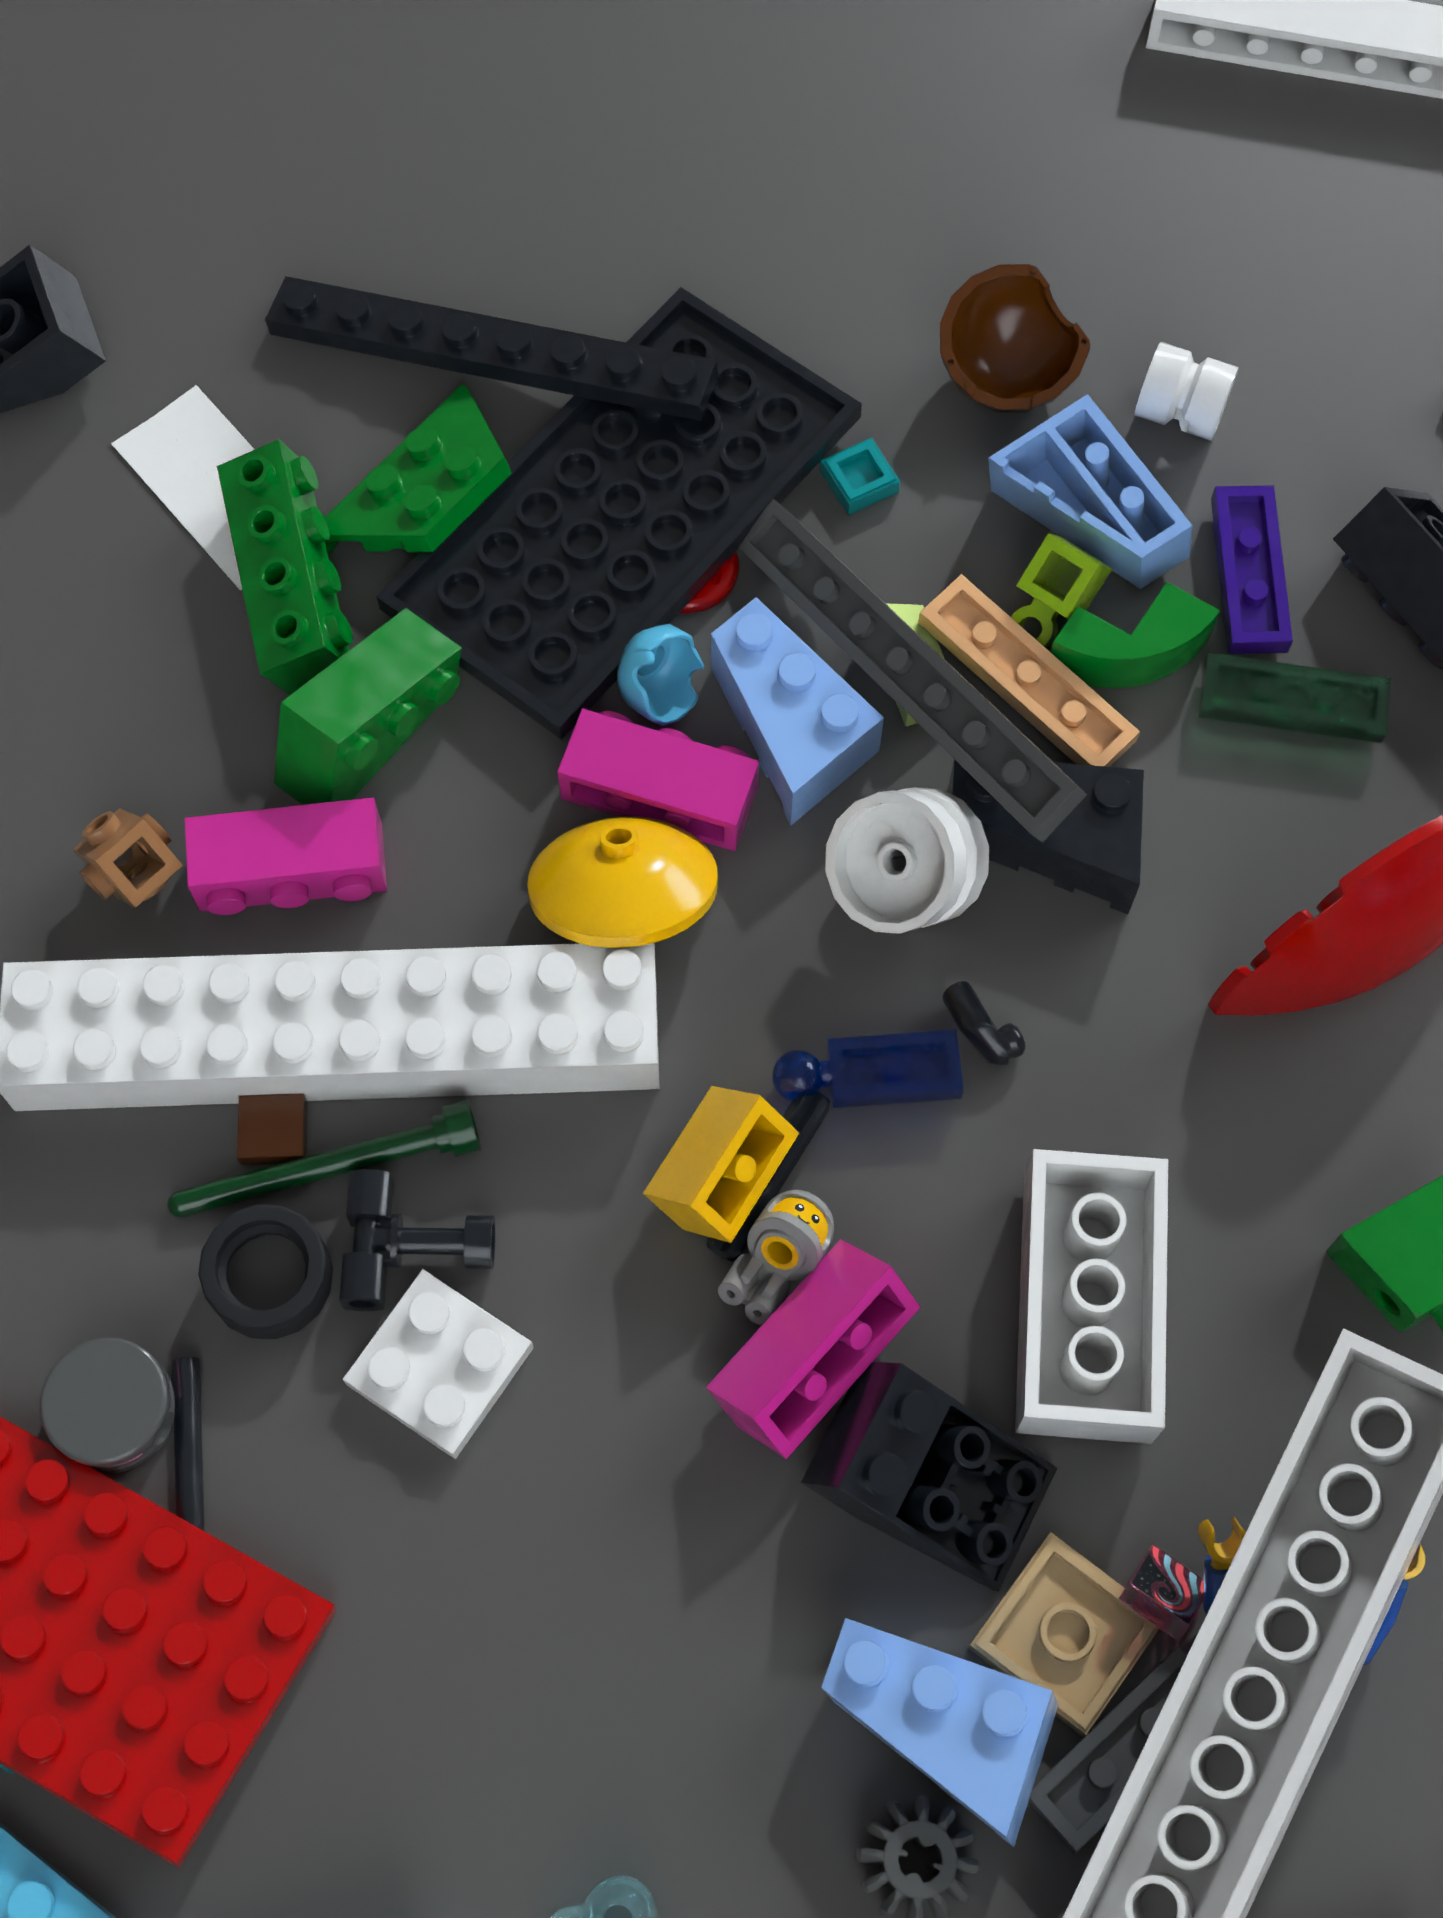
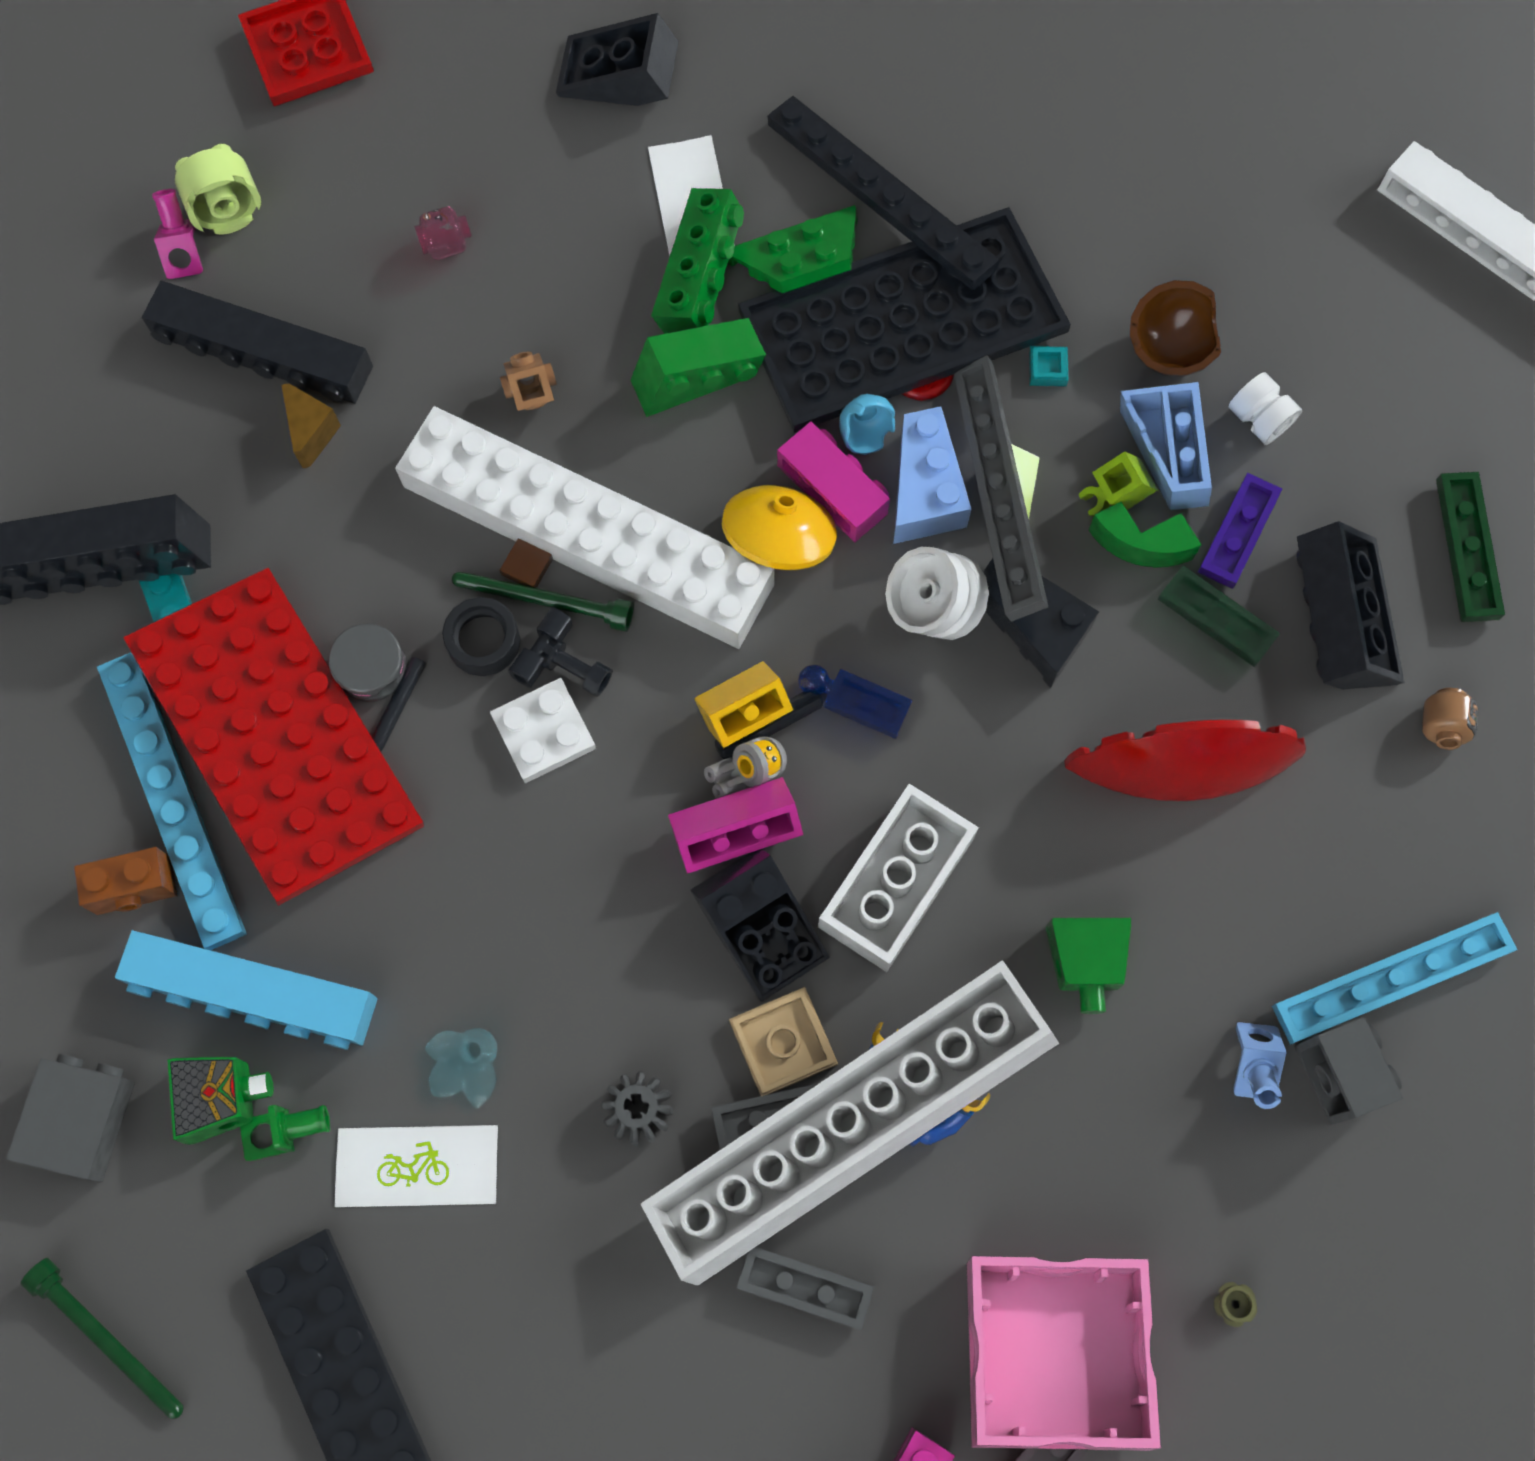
camera: 30 degrees right, 5 degrees up
dark pink brick [185,797,387,915] -> none
light blue wedge [821,1618,1058,1847] -> none
light nougat plate [918,574,1140,767] -> none
black arm [942,981,1026,1065] -> none
tile [1118,1544,1204,1641] -> none

